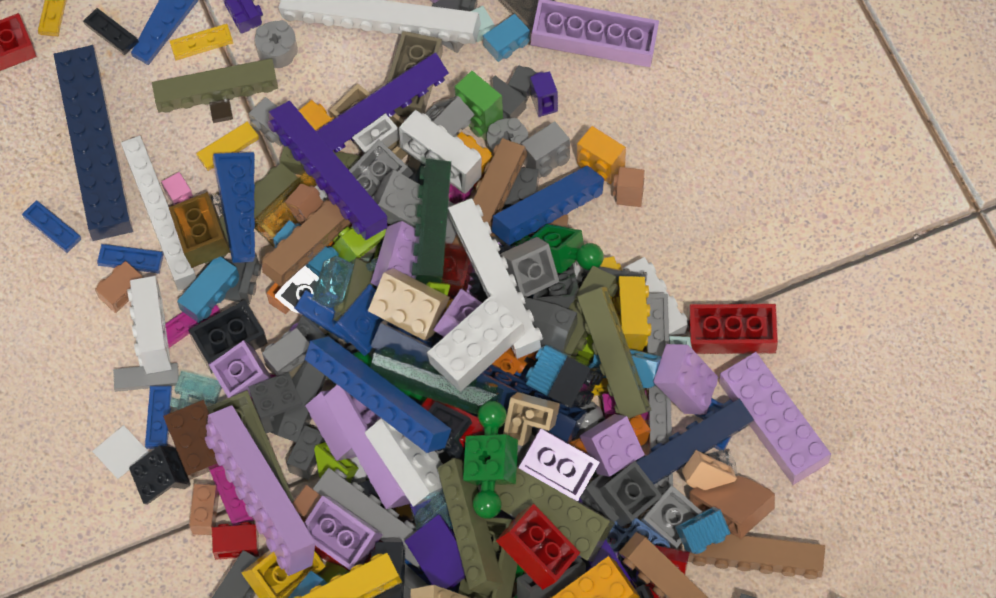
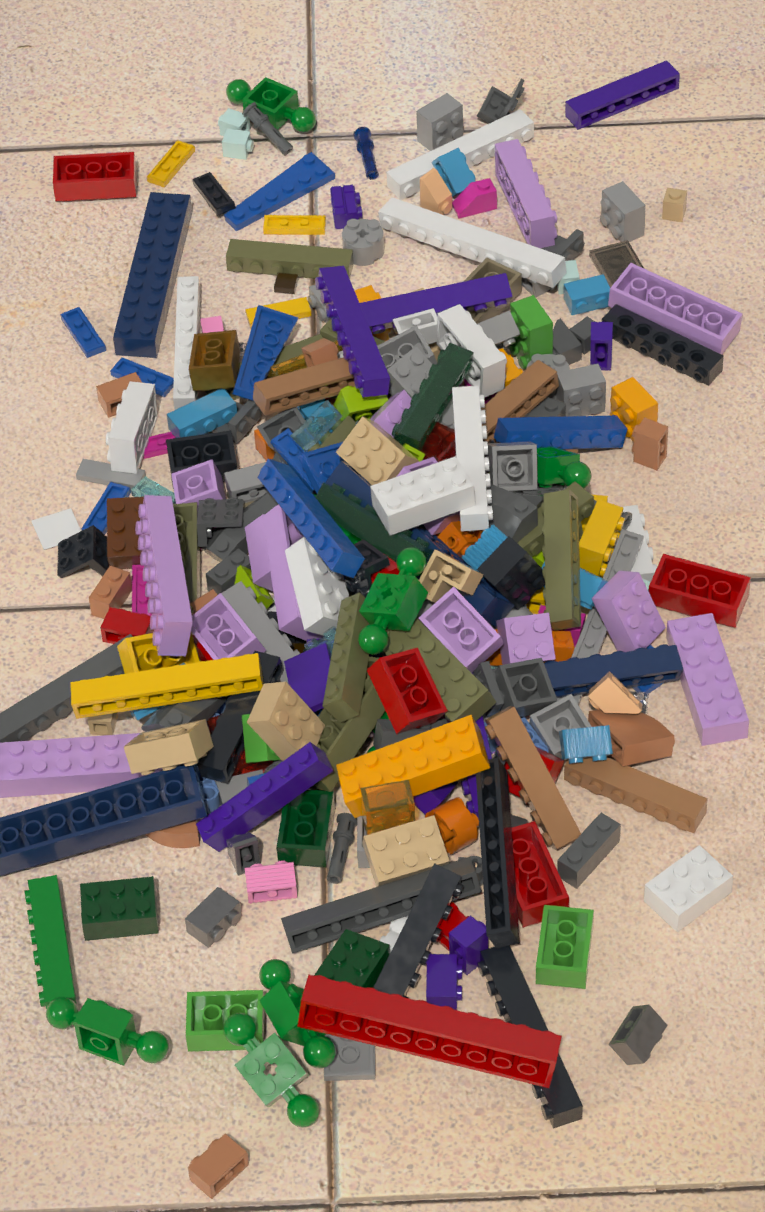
camera: 20 degrees right, 15 degrees down
none -> black brick [602,304,724,386]

